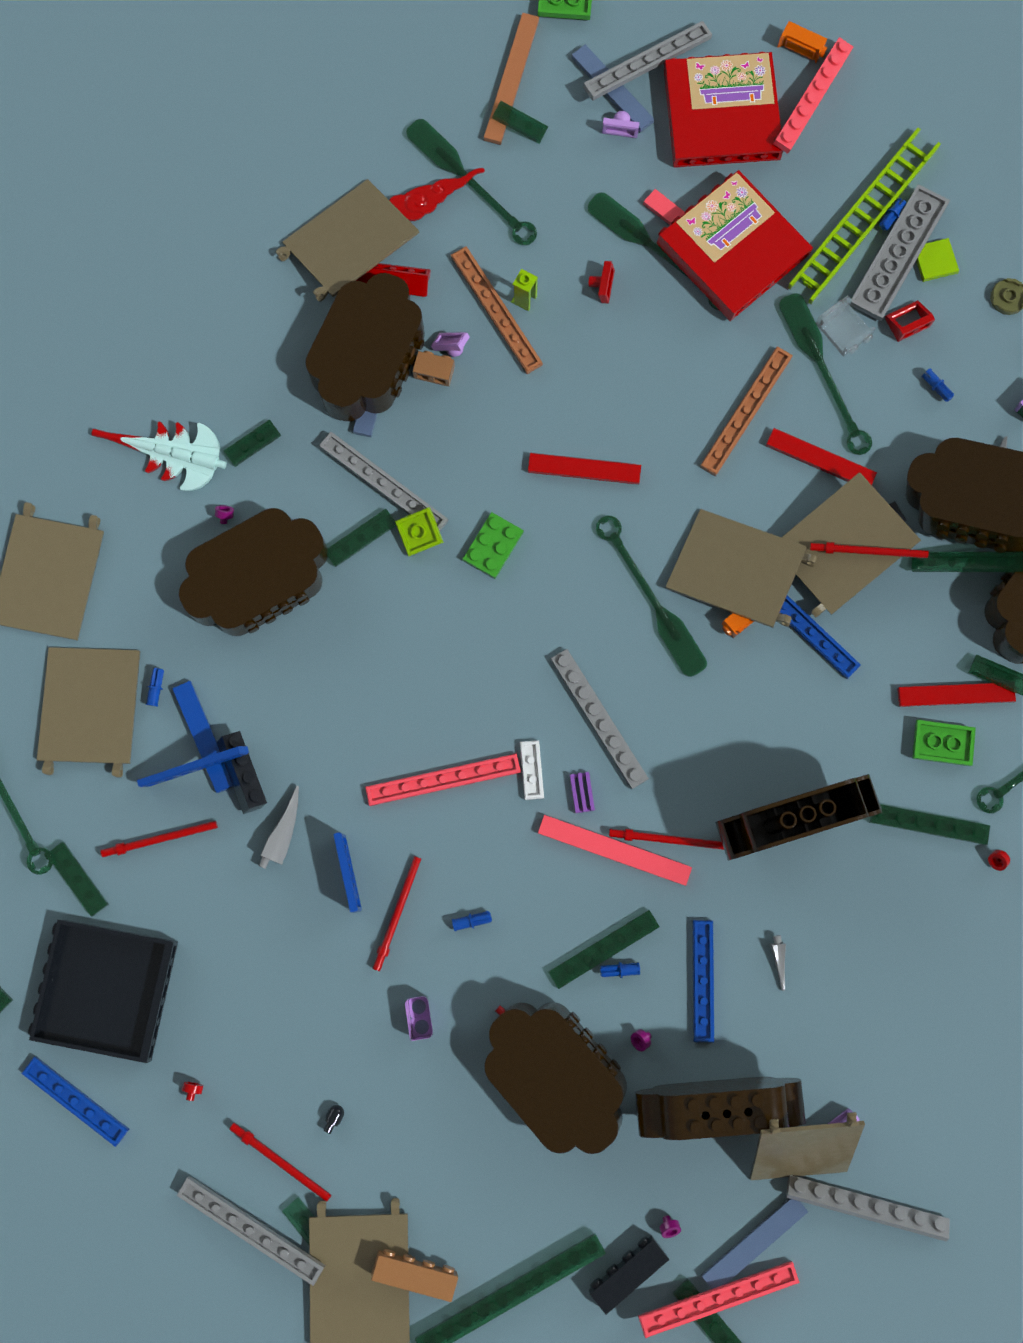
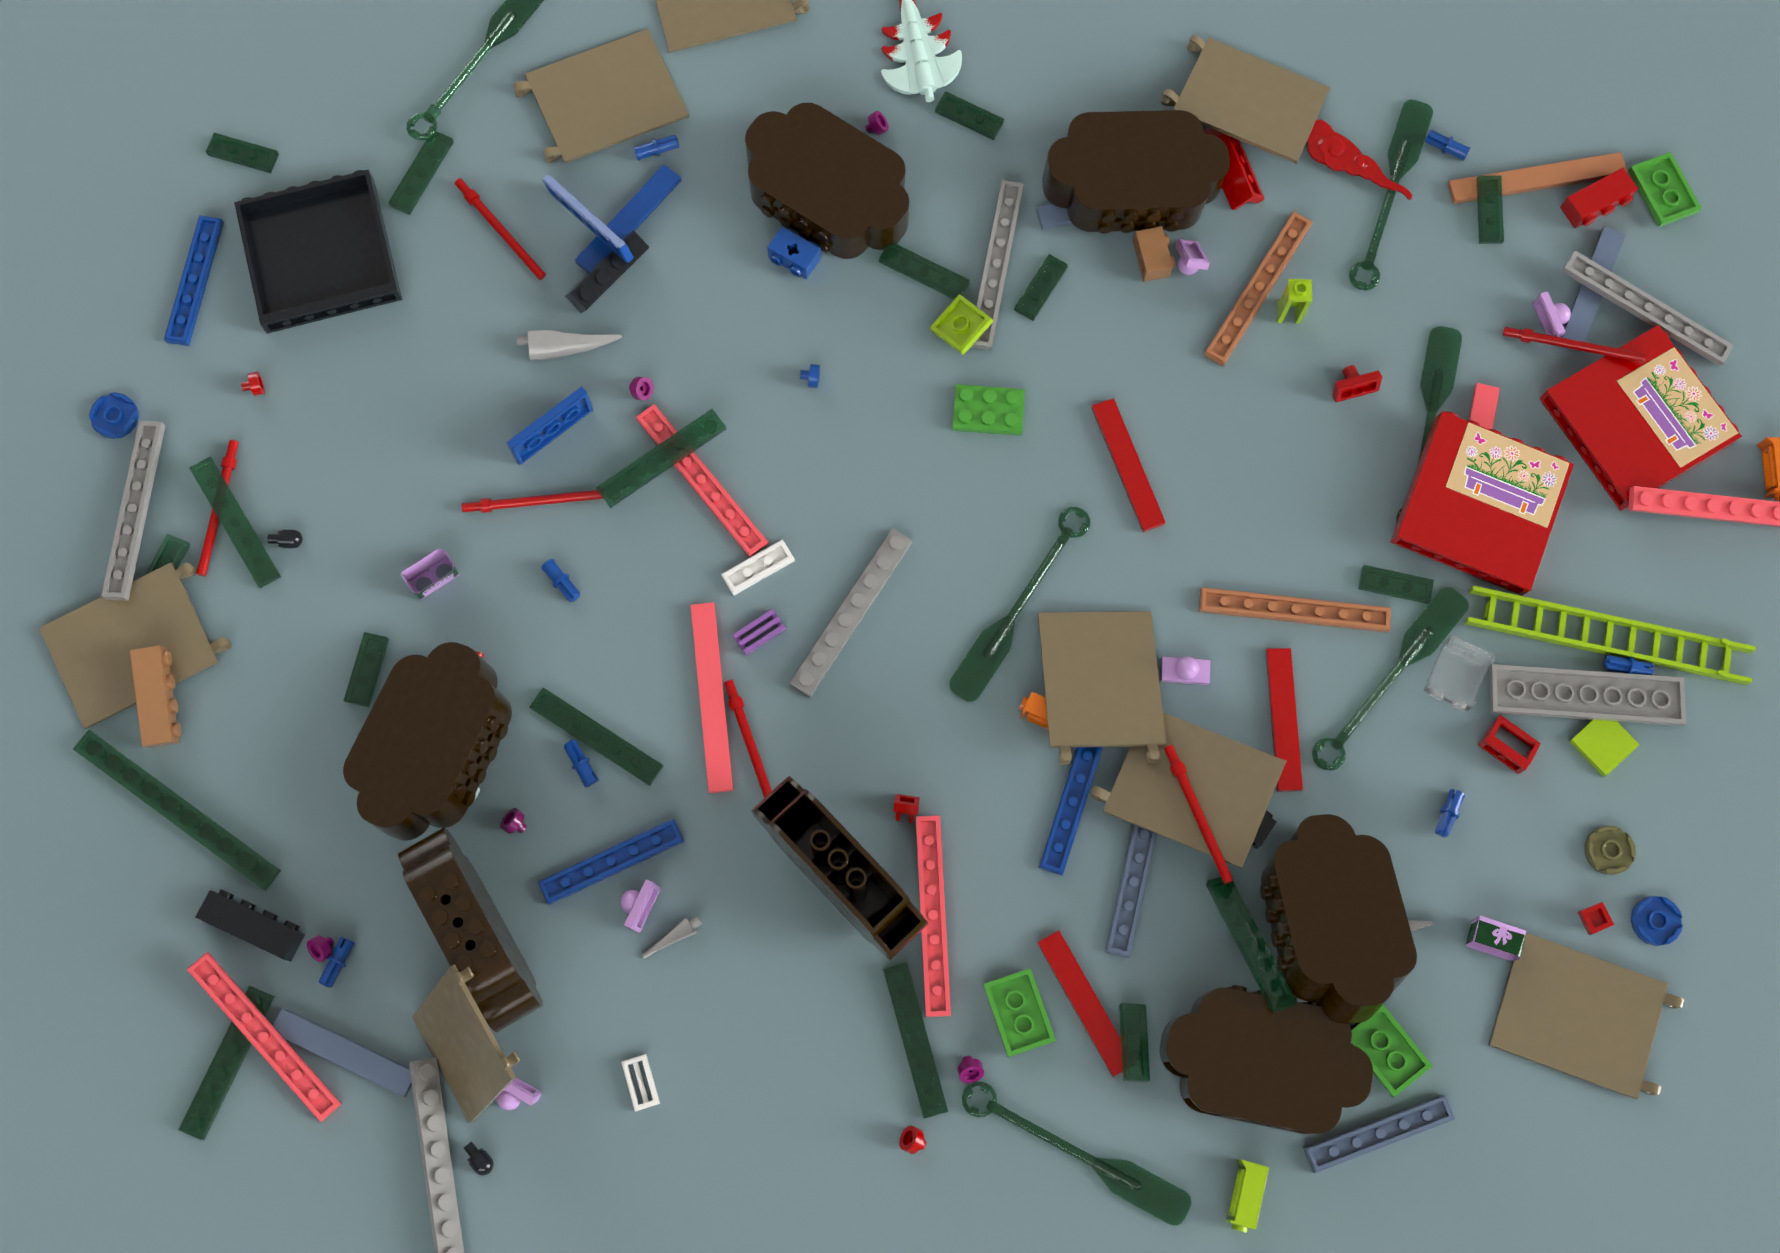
camera: 60 degrees right, 5 degrees down
none -> blue tile [89,392,139,439]
none -> clear green tile [189,456,281,588]
none -> blue axle [319,937,355,988]
none -> clear green tile [343,632,389,708]
none -> black cylinder [464,1141,494,1176]
none -> clear green plate [596,409,726,509]
none -> lavender tile [620,880,661,933]
none -> white tile [621,1054,660,1112]
none -> magenta tile [629,377,654,400]
none -> blue brick [767,226,821,279]
none -> blue tile [800,364,820,388]
none -> red tile [893,794,920,823]
none -> coral plate [915,815,951,1017]
none -> magenta tile [957,1056,984,1083]
none -> clear green tile [1014,254,1068,321]
none -> sand blue tile [1105,824,1157,958]
none -> lavender tile [1161,656,1211,685]
none -> clear green tile [1358,565,1434,604]
none -> blue axle [1425,130,1471,161]
none -> red bar [1503,327,1647,363]
none -> red brick [1560,168,1638,228]

